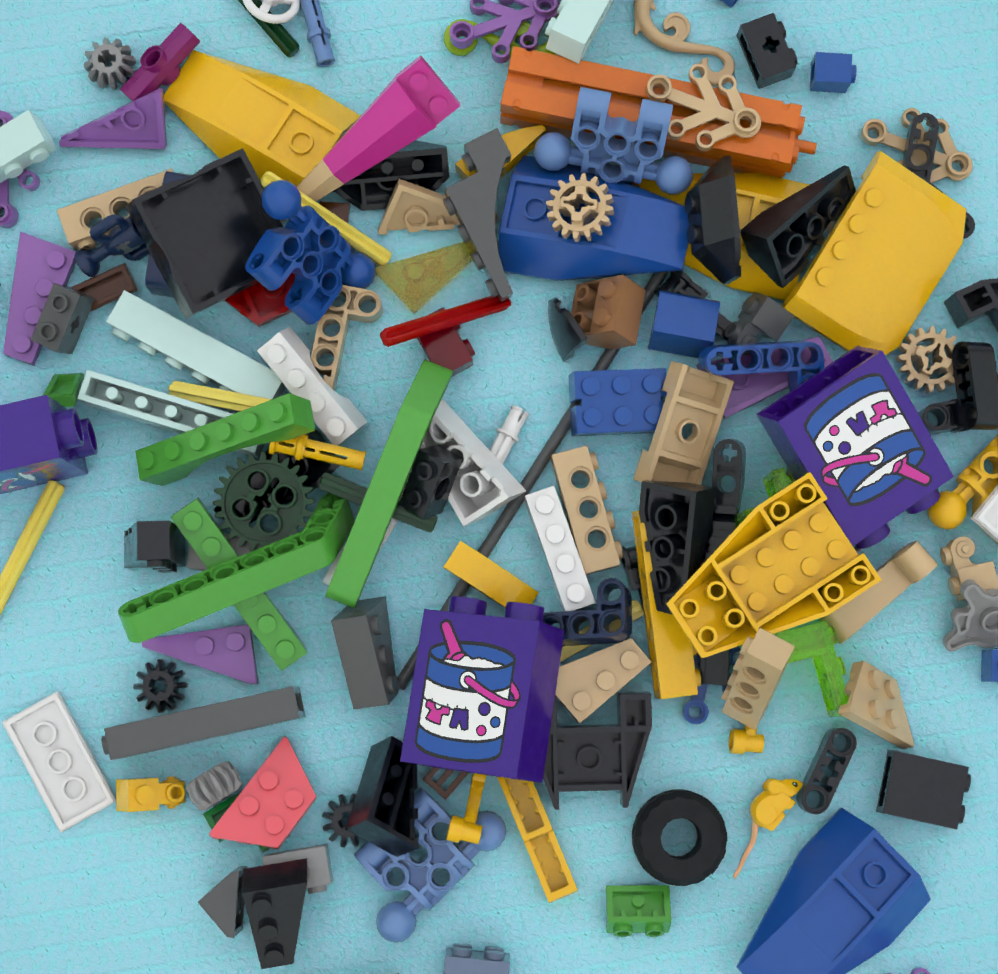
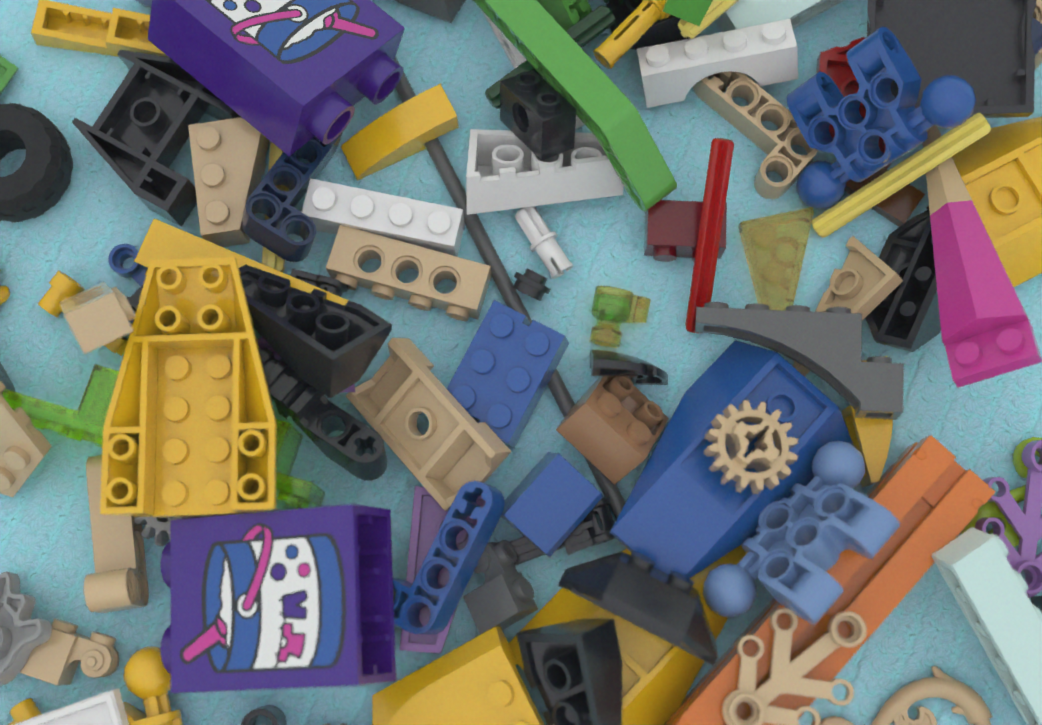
camera: 125 degrees right, 5 degrees down
none -> black plate [513,268,551,301]
none -> clear yellow piece [589,286,651,348]

